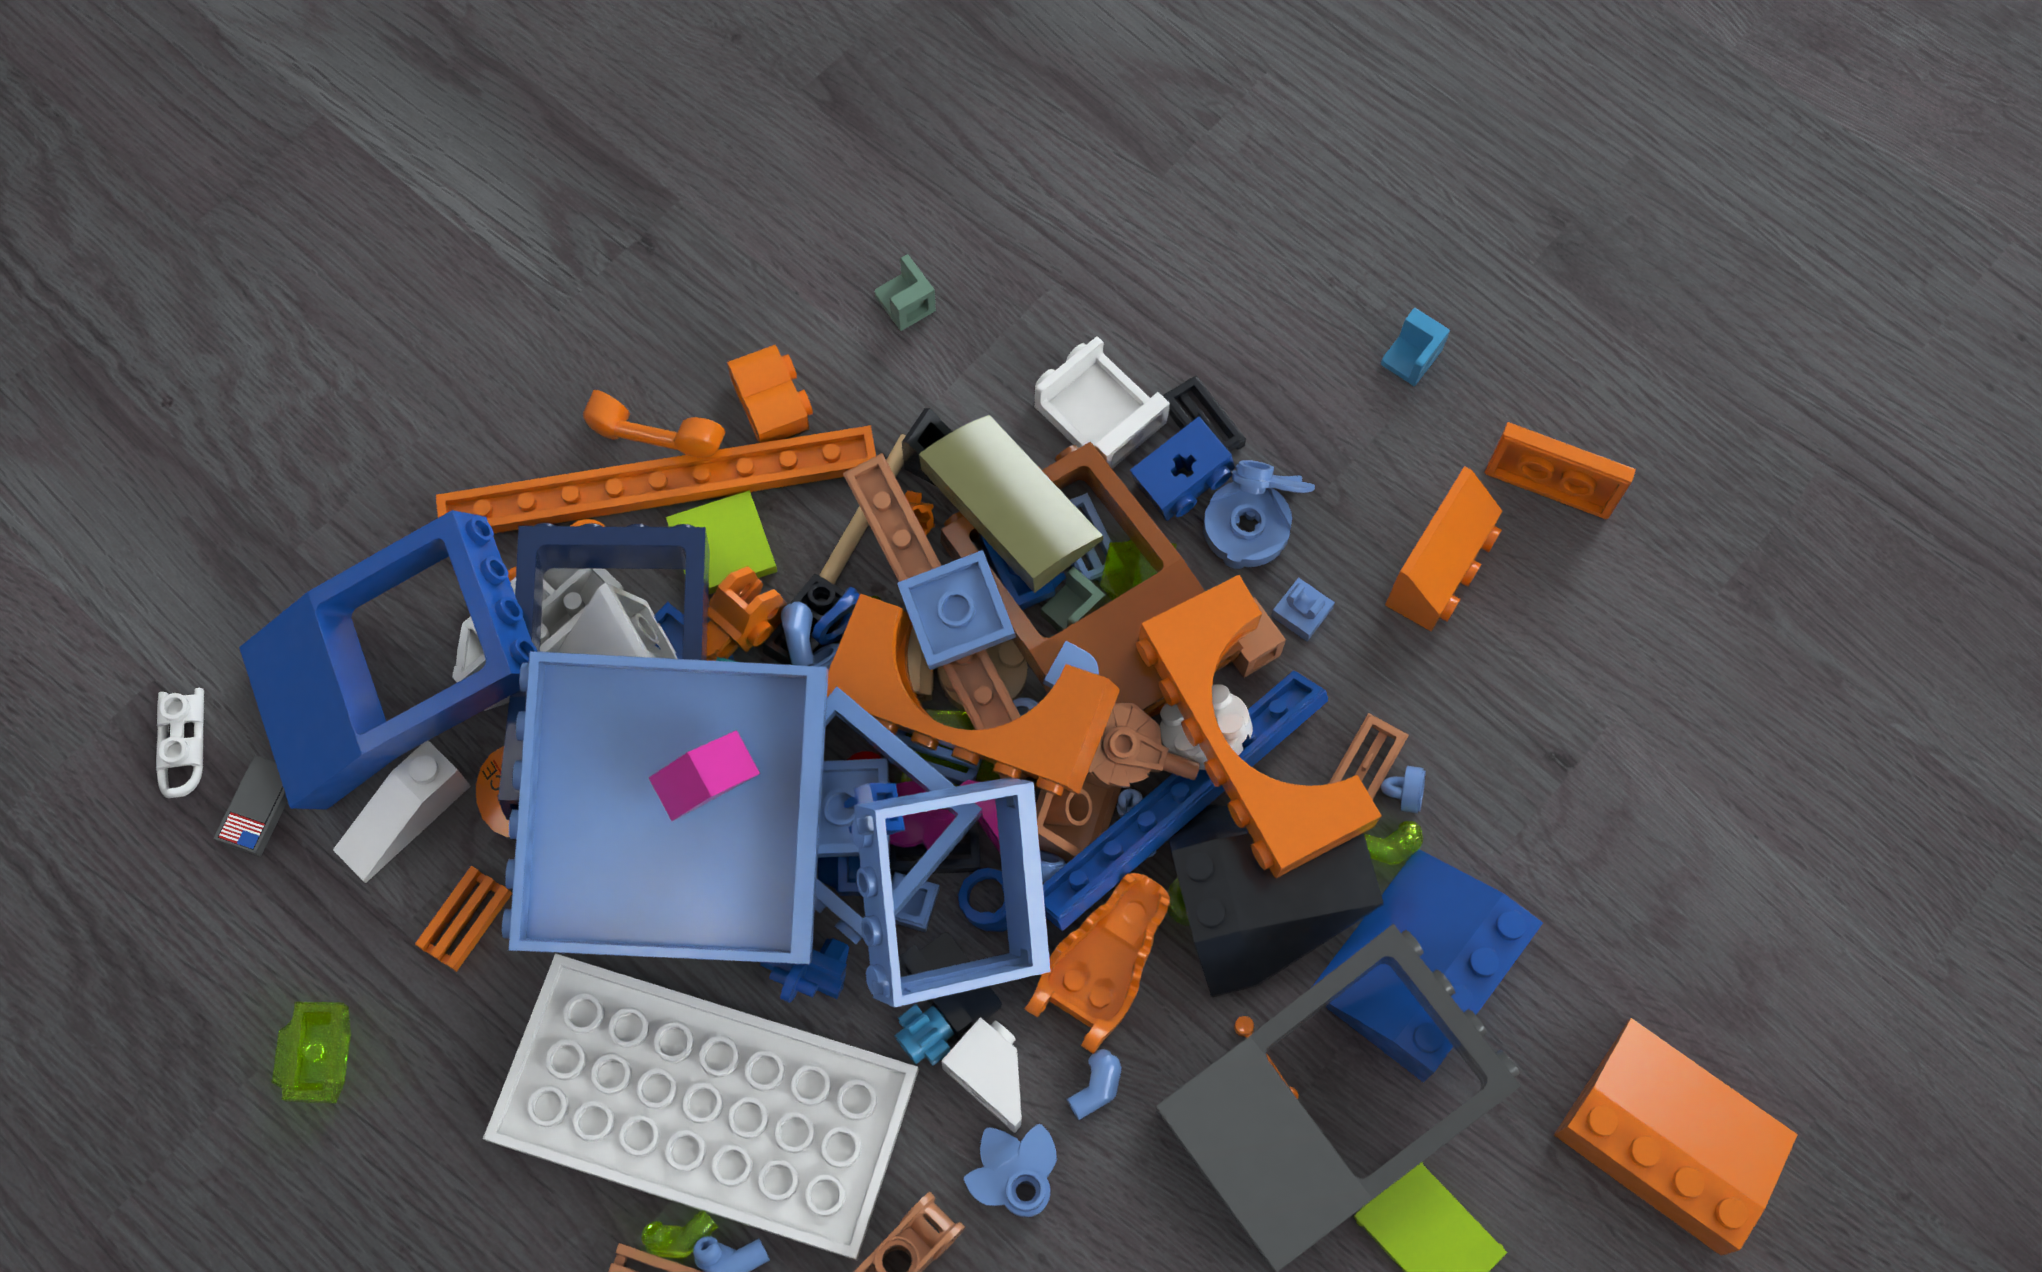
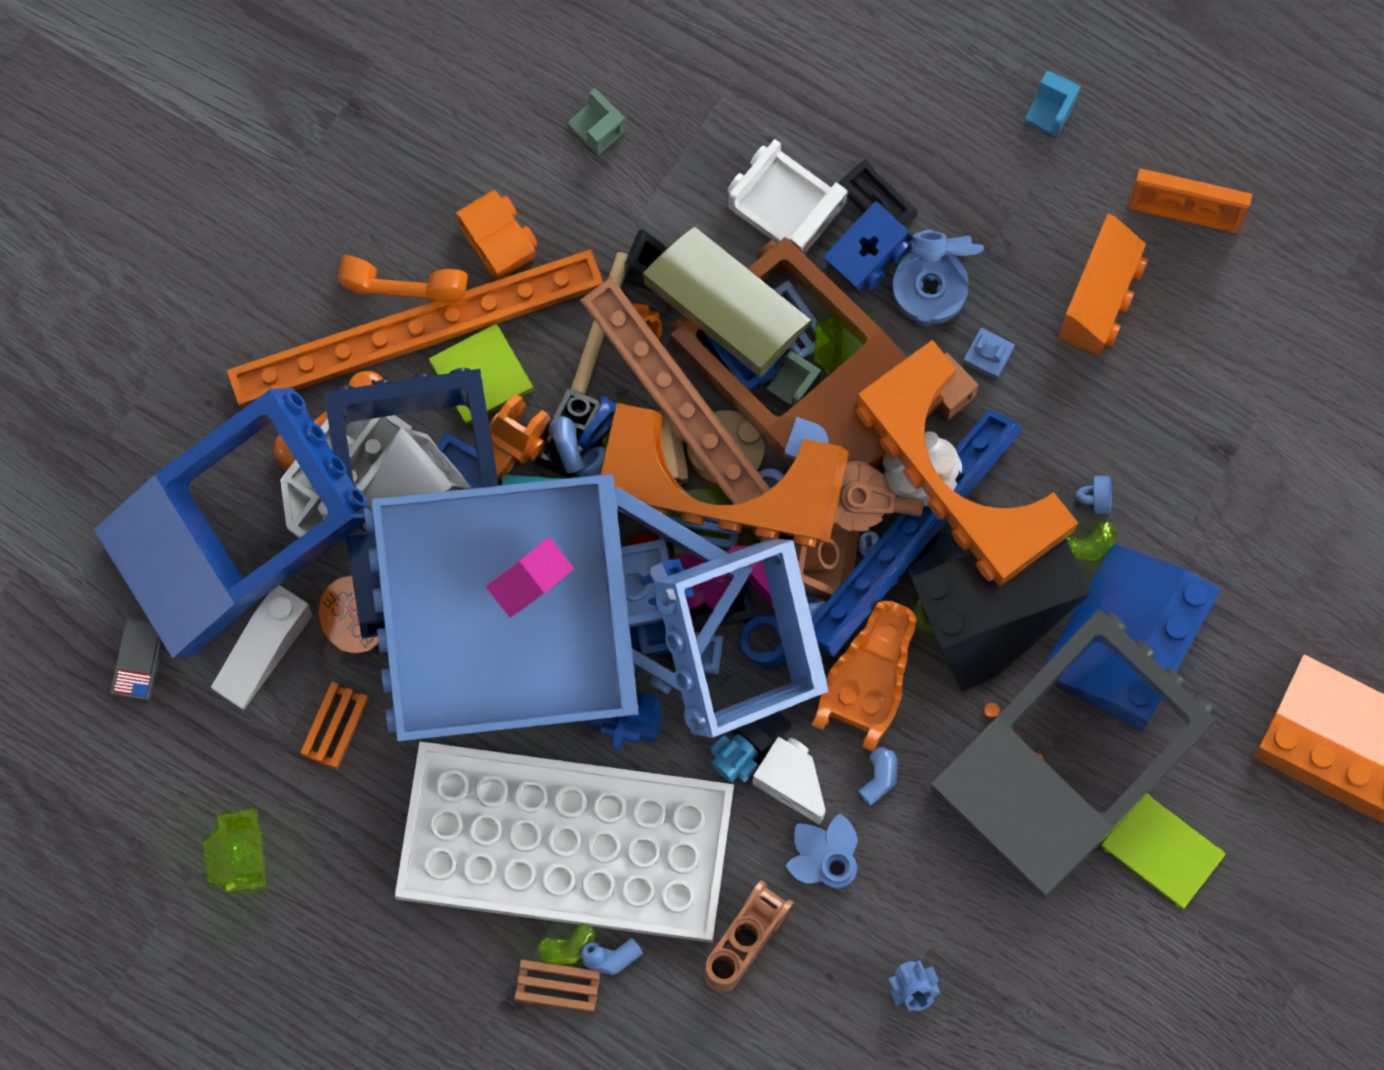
camera: 10 degrees left, 5 degrees up
white piece [156,688,204,798] -> none
medium blue plate [897,550,1016,670] -> none
nougat tile [1328,713,1409,800] -> none

